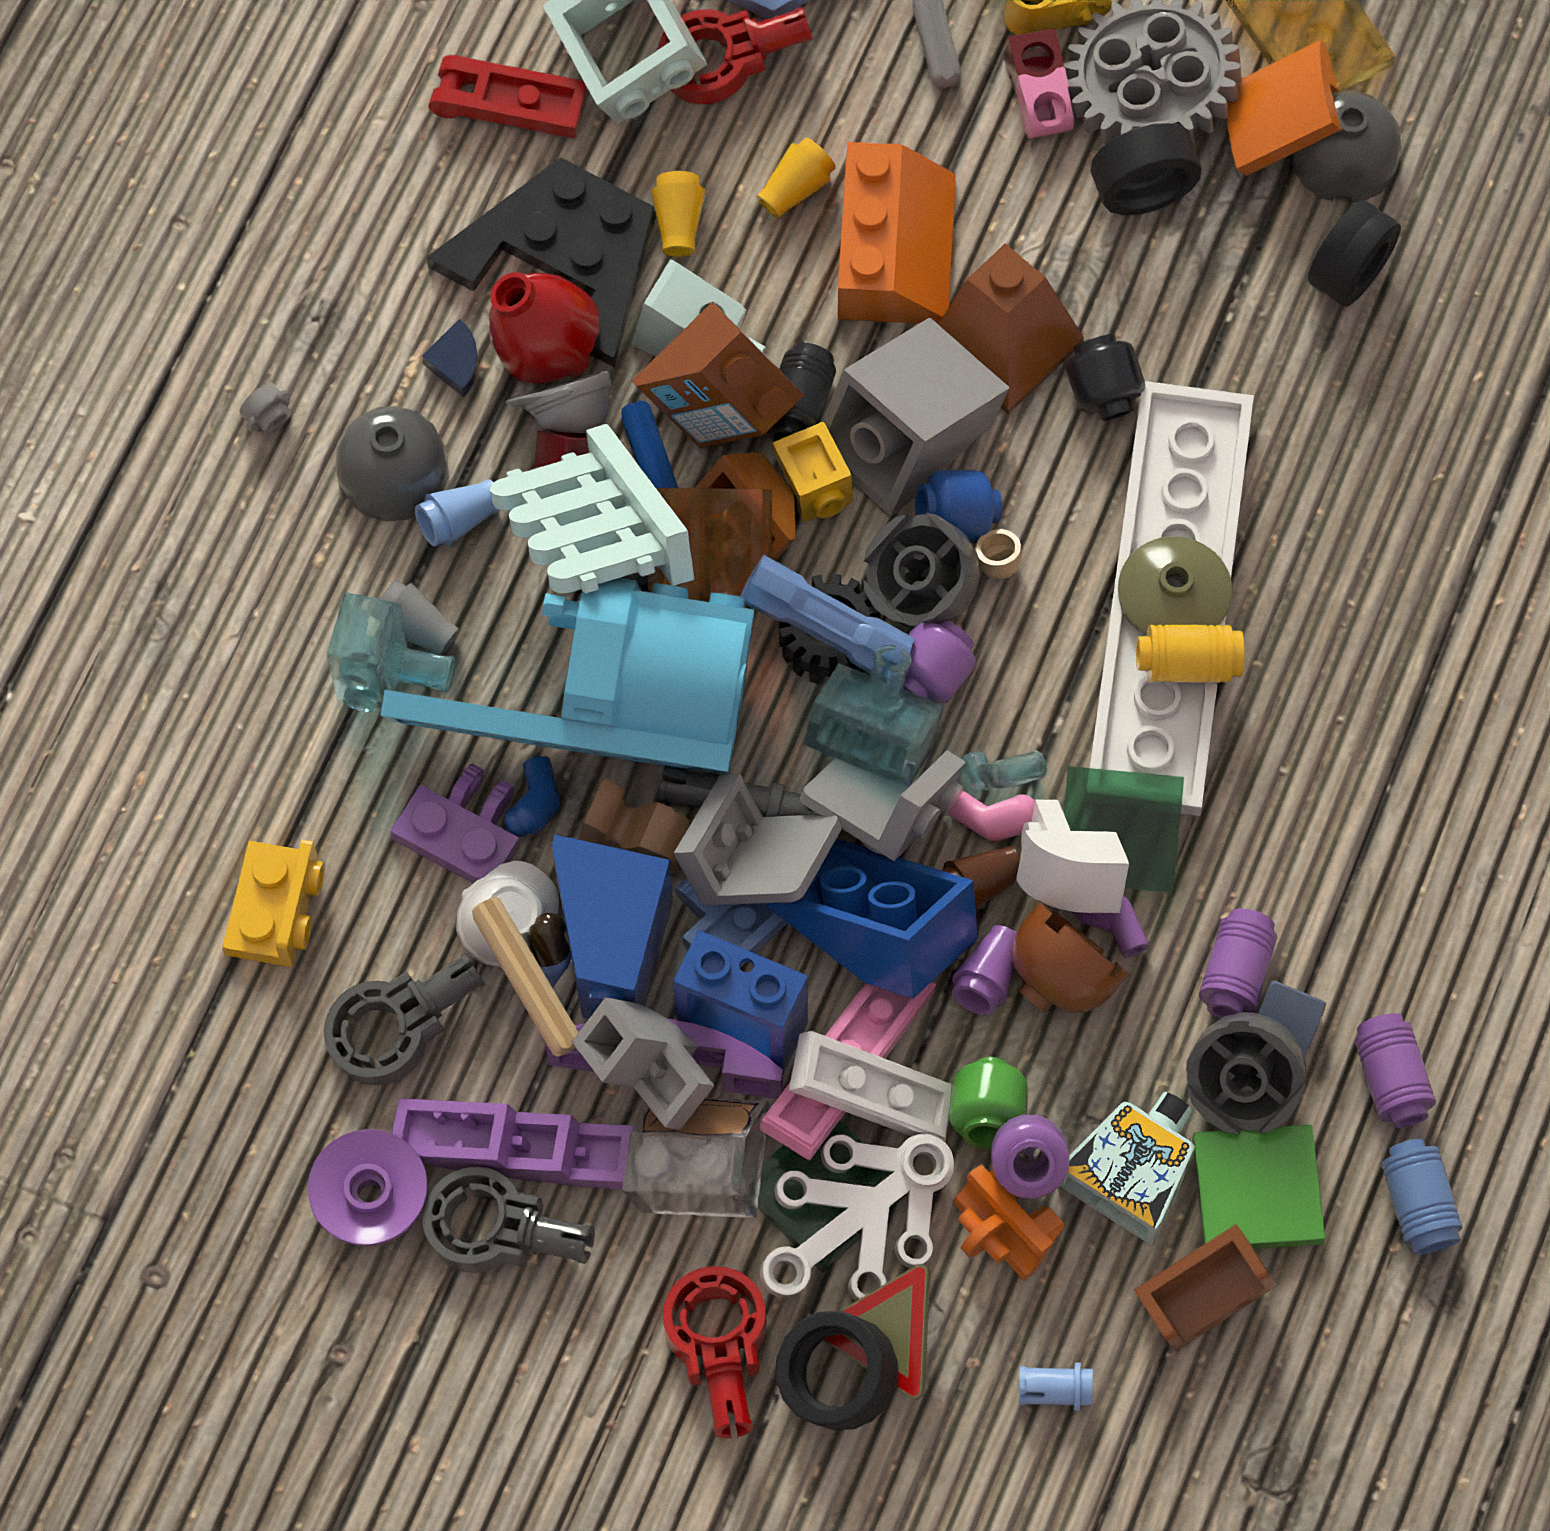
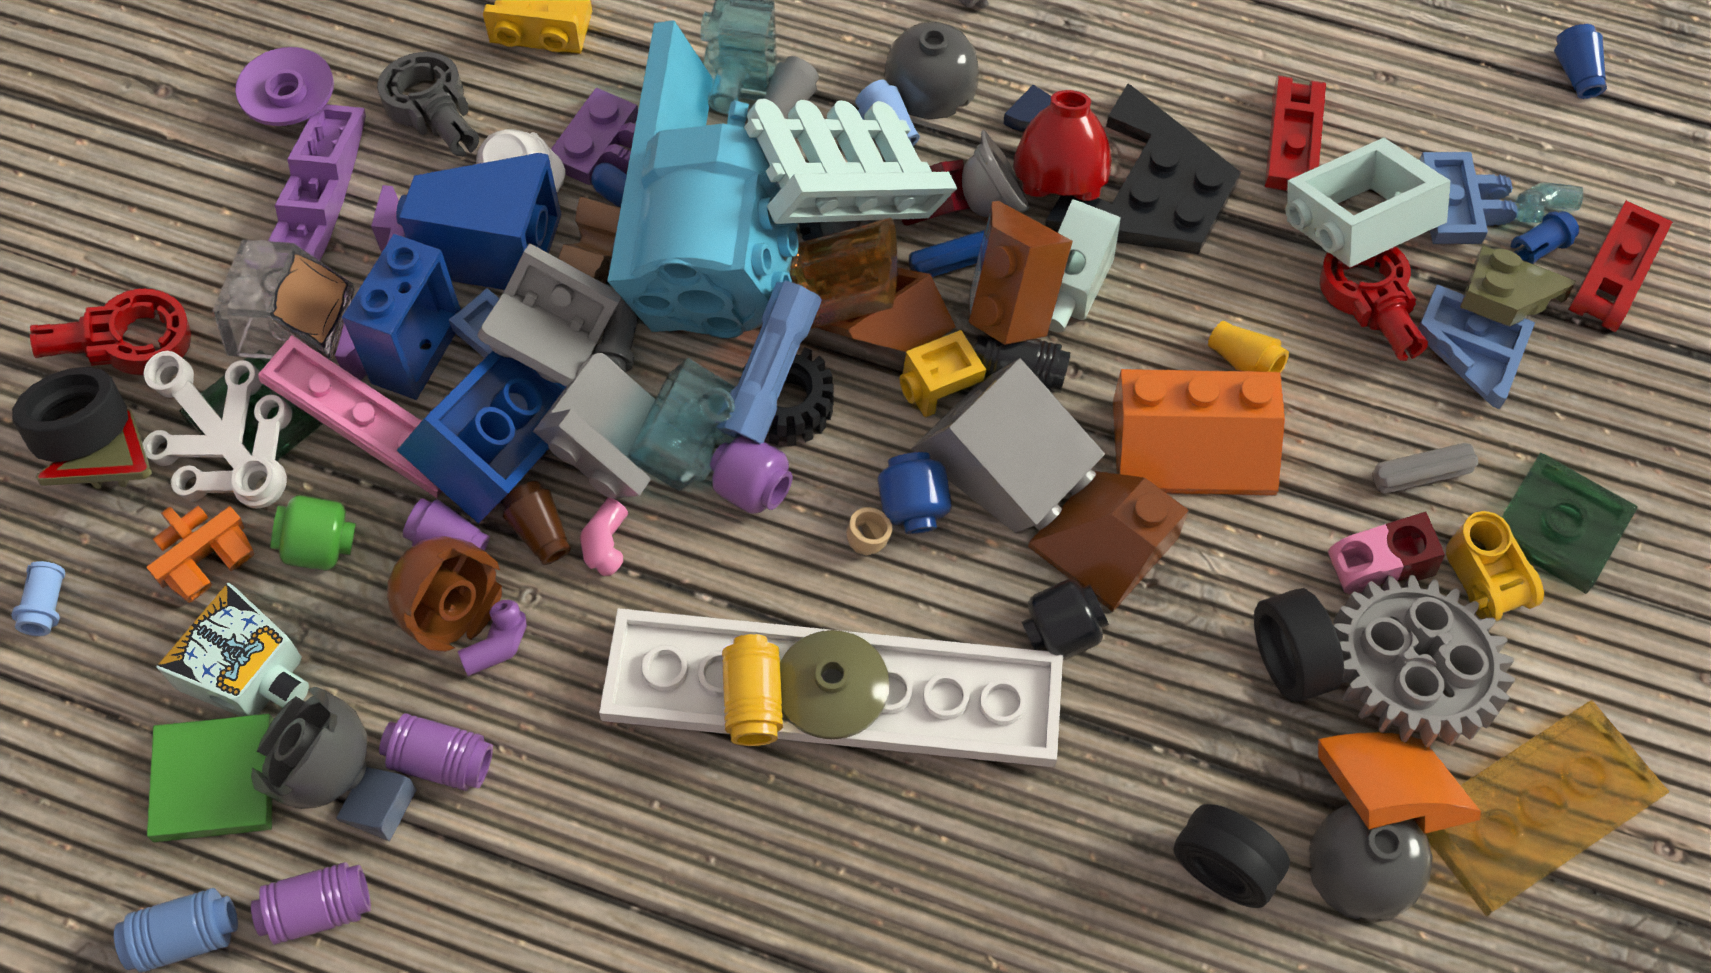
camera: 85 degrees right, 5 degrees down
dark grey pin [422,1167,595,1273] -> none
tan axle [472,897,579,1057] -> none
light grey brick [572,998,714,1130] -> none
yellow cone [651,171,705,257] -> none
white tile [789,1031,952,1142] -> none
dark grey cylinder [863,513,980,627] -> none
clear light blue arm [960,750,1047,792] -> none
medium lavender head [991,1114,1070,1199] -> none
white brick [1016,800,1129,913] -> none
clear green tile [1063,766,1184,893] -> none
dark orange panel [1134,1224,1277,1351] -> none

